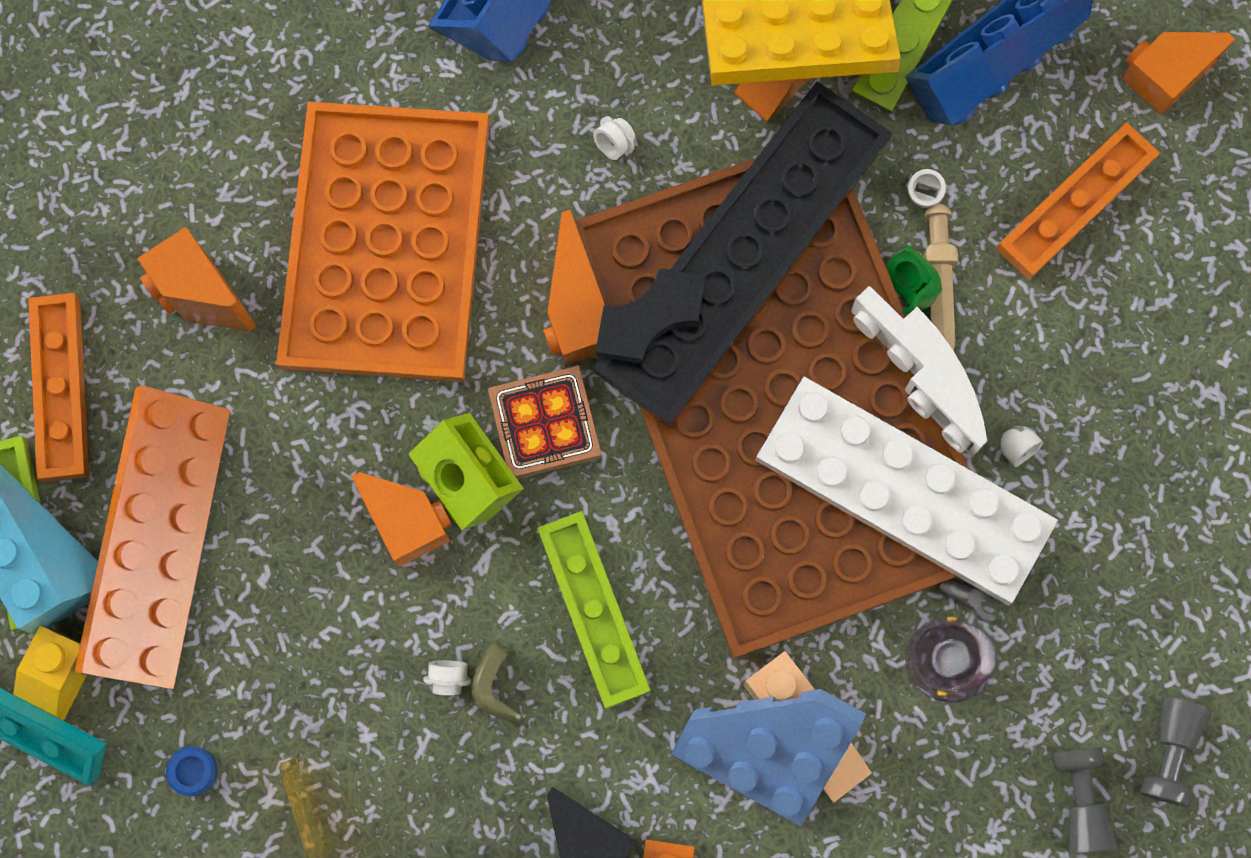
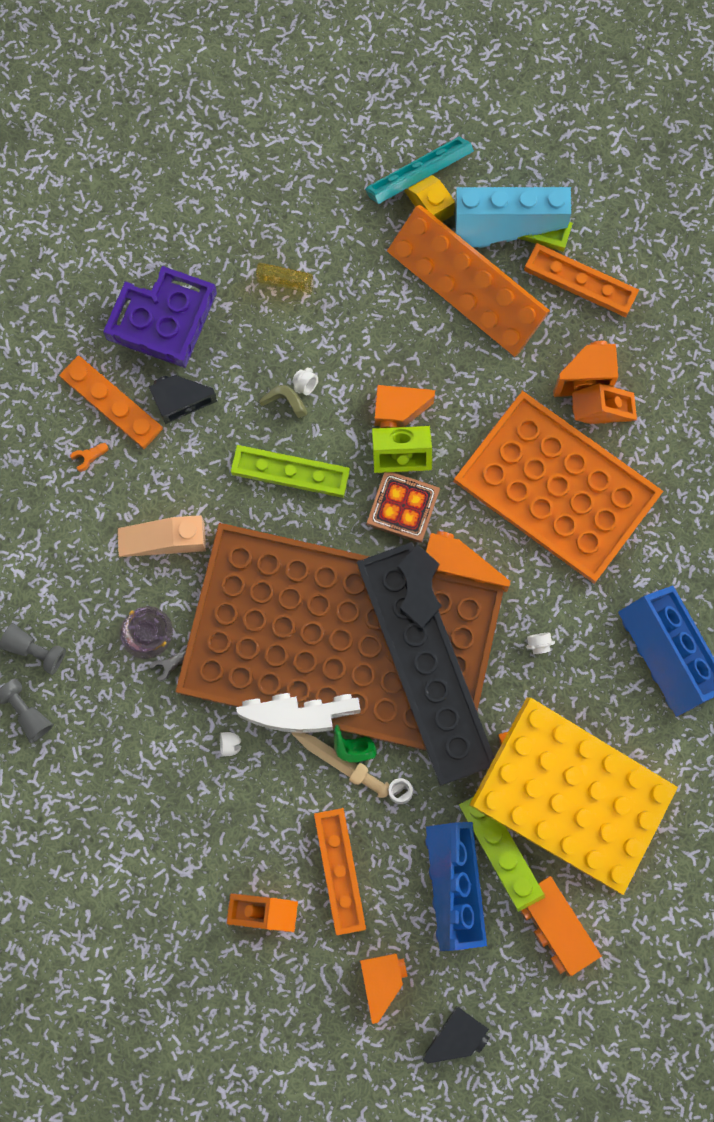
camera: 120 degrees right, 0 degrees up
blue tile [166,746,218,796] -> none
medium blue plate [671,689,866,826] -> none
white plate [755,377,1058,606] -> none
none -> orange slope [227,893,298,932]
none -> orange slope [572,383,637,424]

